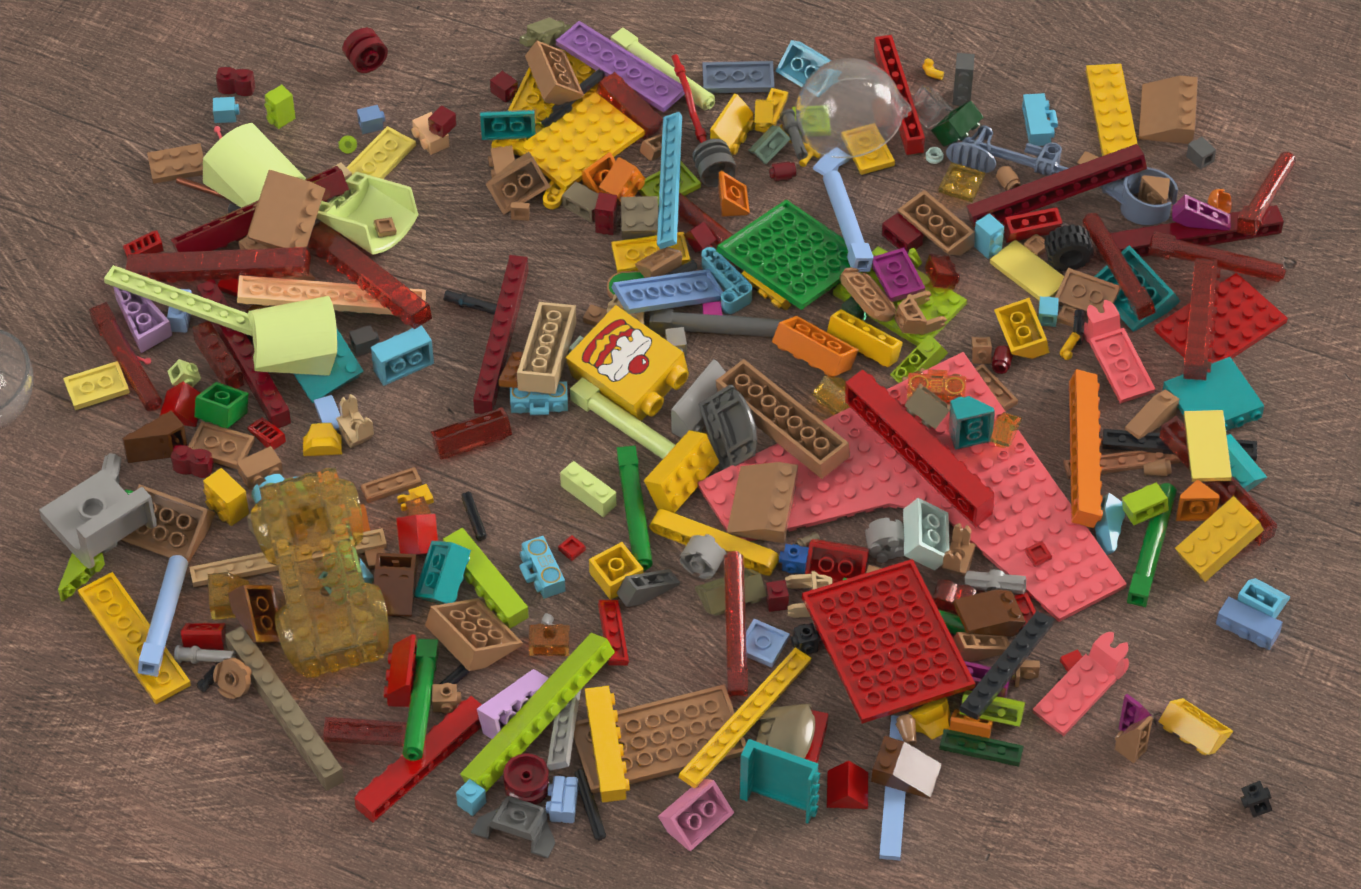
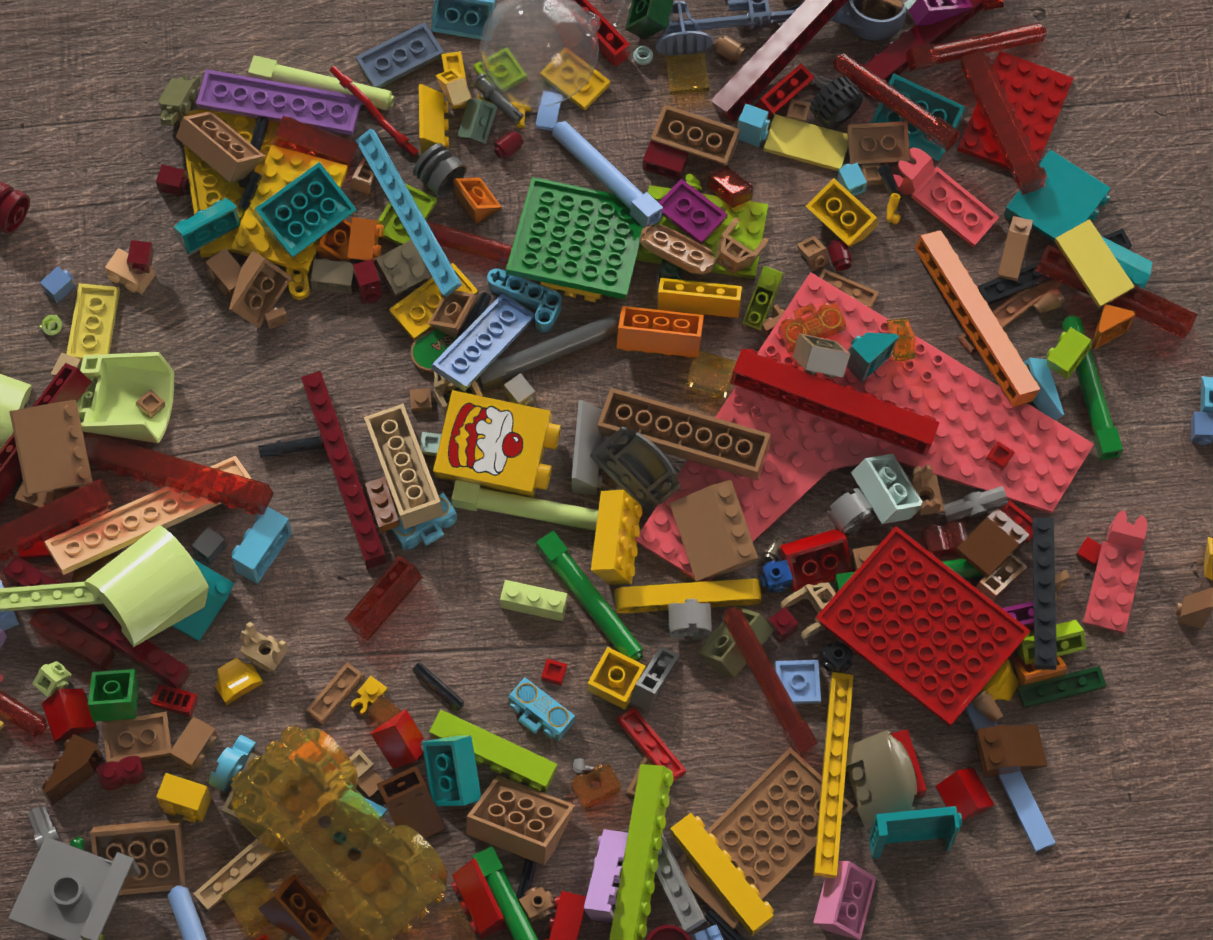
camera: 30 degrees left, 15 degrees up
light blue slope [314,395,340,431] -> none
dark red brick [683,222,716,253] -> none
dark pink tile [702,301,722,315] -> none
magenta slope [1118,694,1152,731] -> none
yellow brick [1175,496,1264,582] -> none
none -> teal slope [253,162,357,258]

